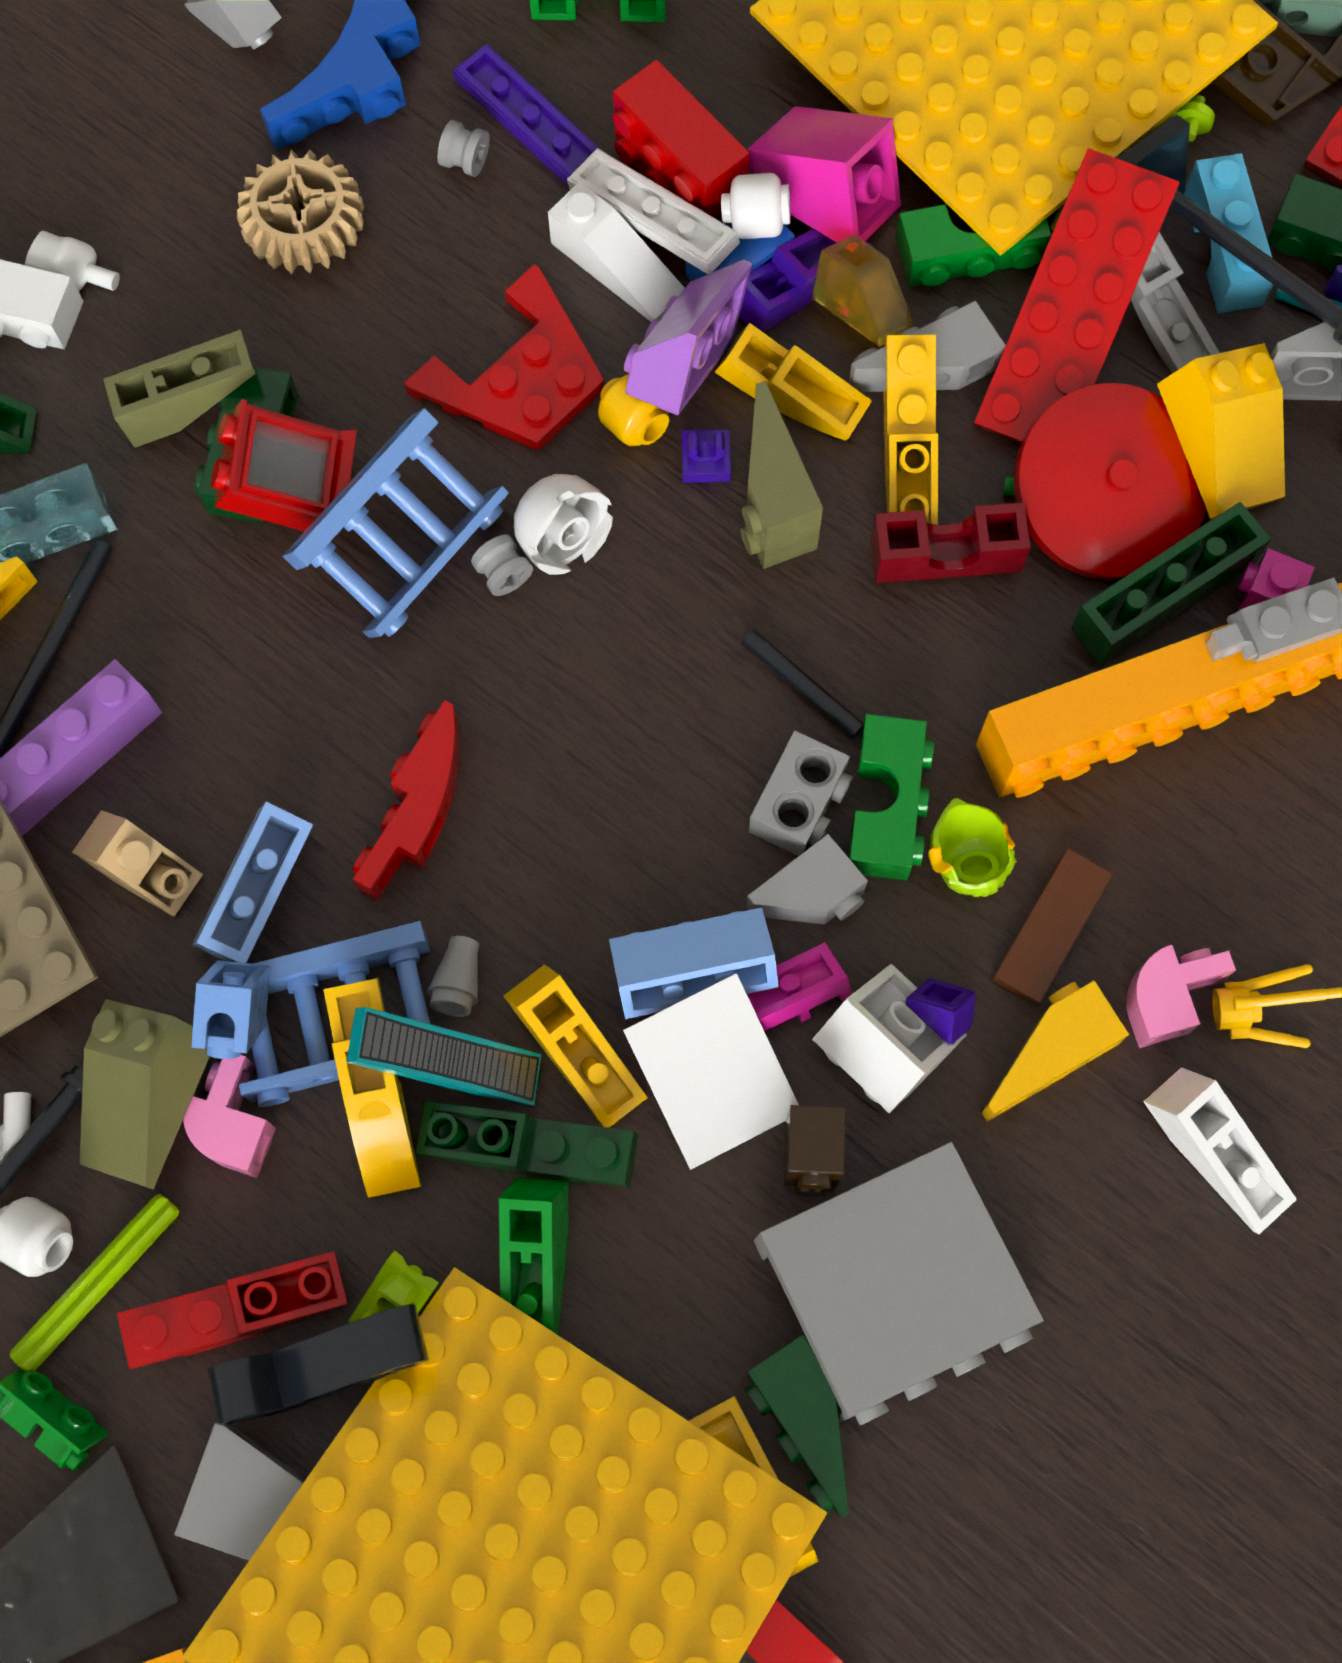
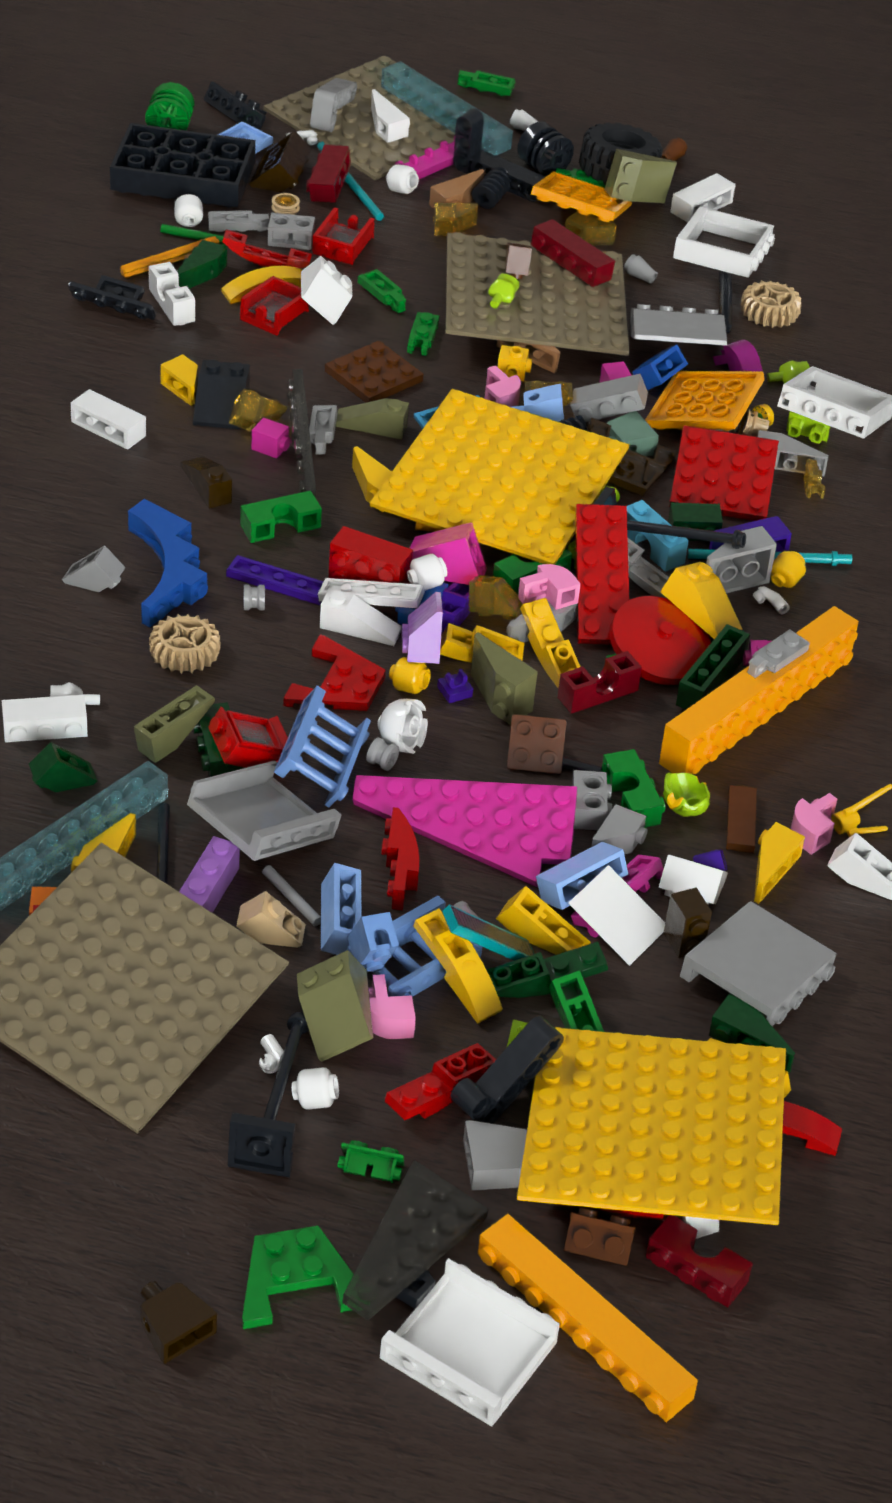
camera: 30 degrees left, 30 degrees down
lime axle [9,1194,180,1372] -> none
none -> light grey panel [187,761,342,861]
none -> light grey bar [262,865,321,926]
none -> dark pink wing [353,775,577,887]
none -> reddish brown bracket [507,714,566,774]
none -> bright pink brick [518,564,581,610]

